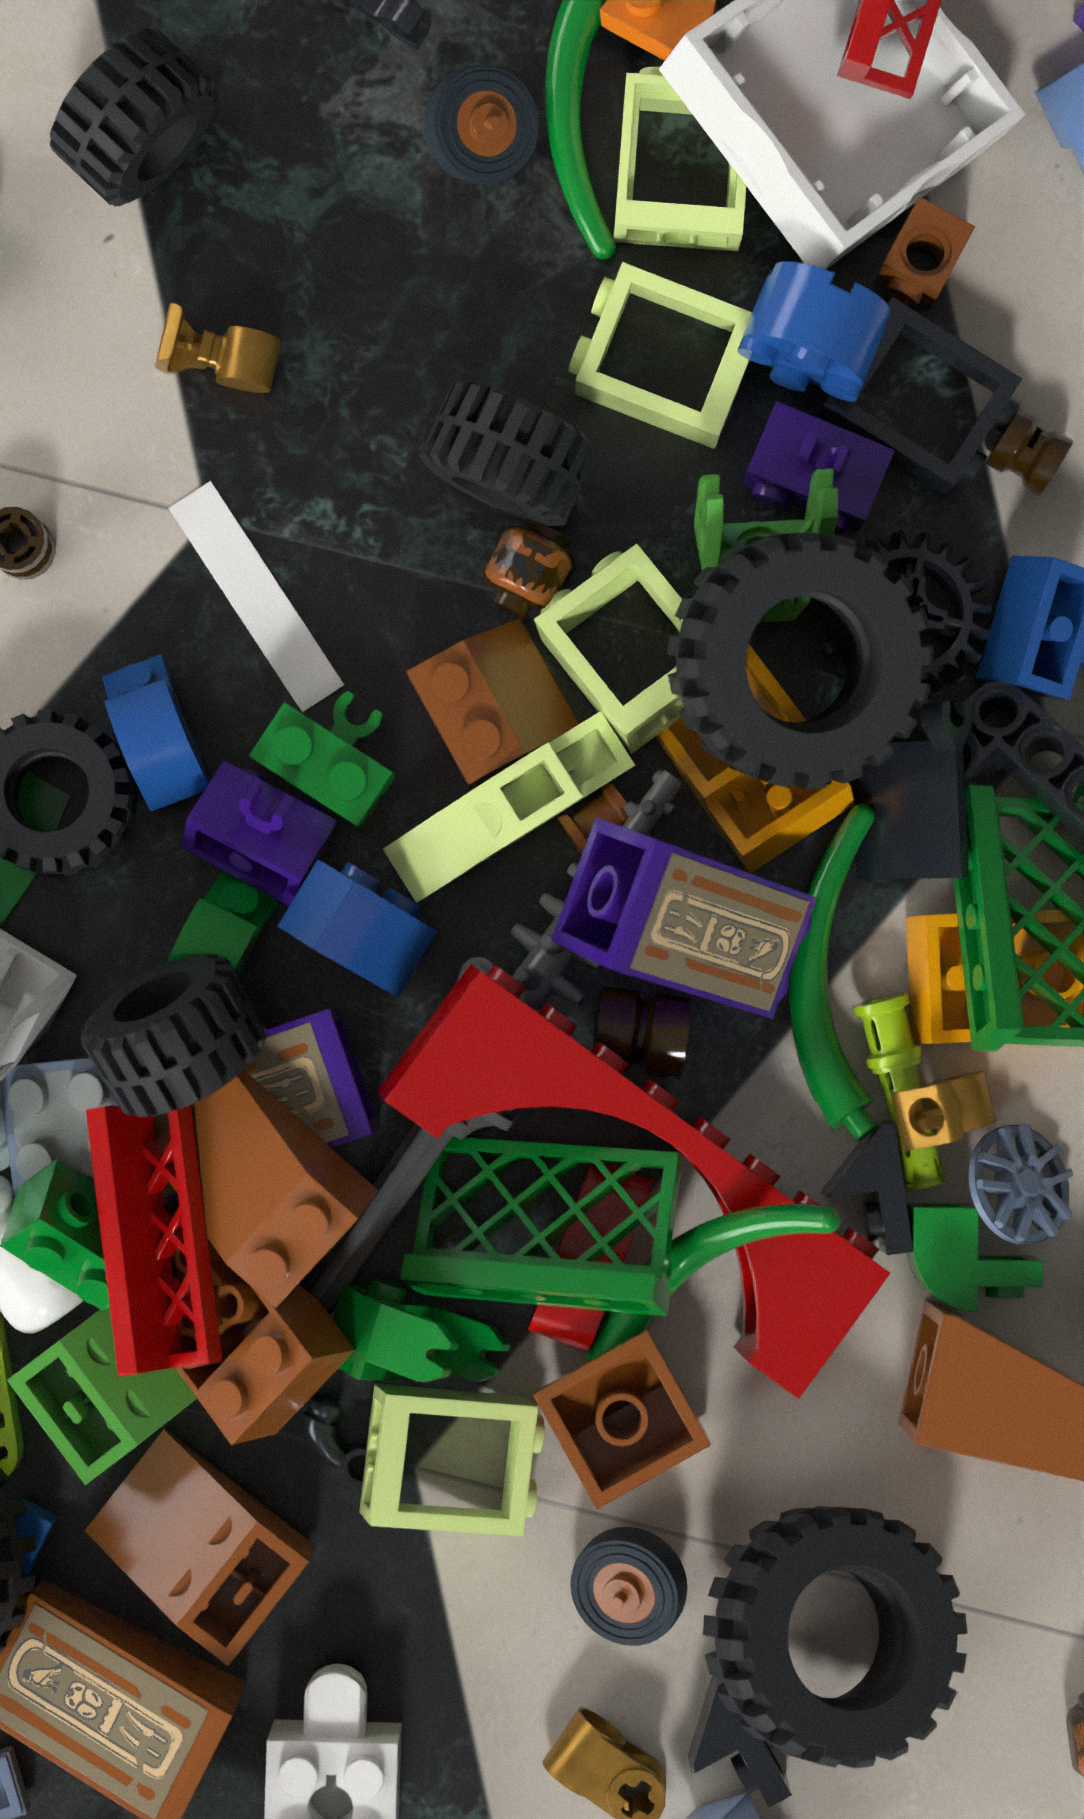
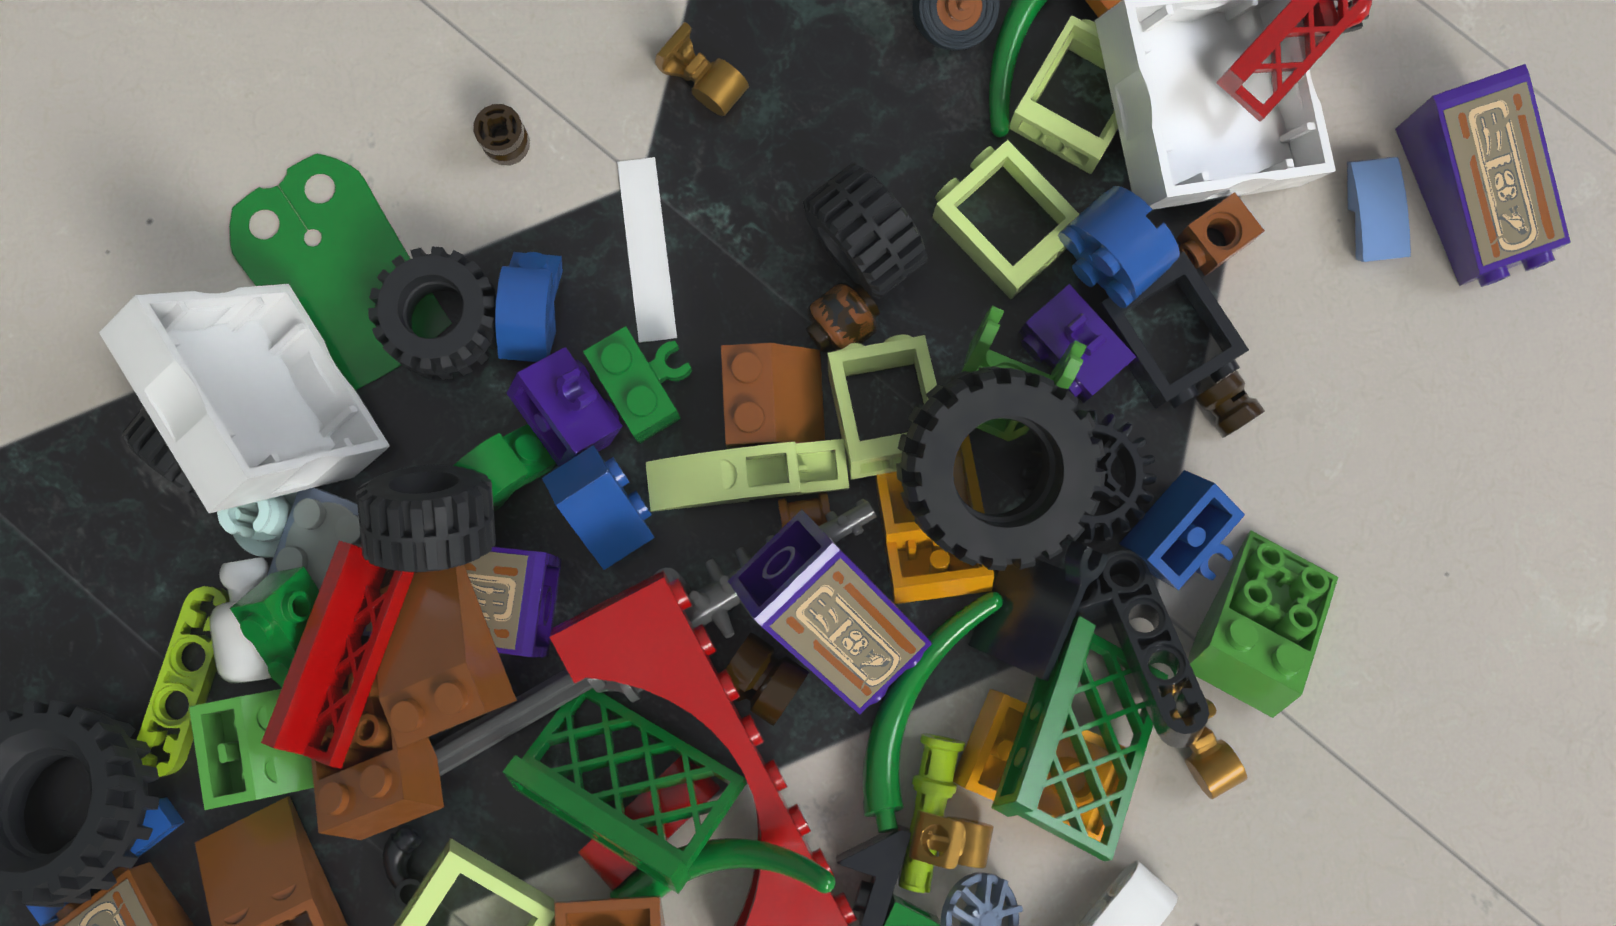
camera: 25 degrees right, 5 degrees down
green piece [333,1277,510,1382] -> none

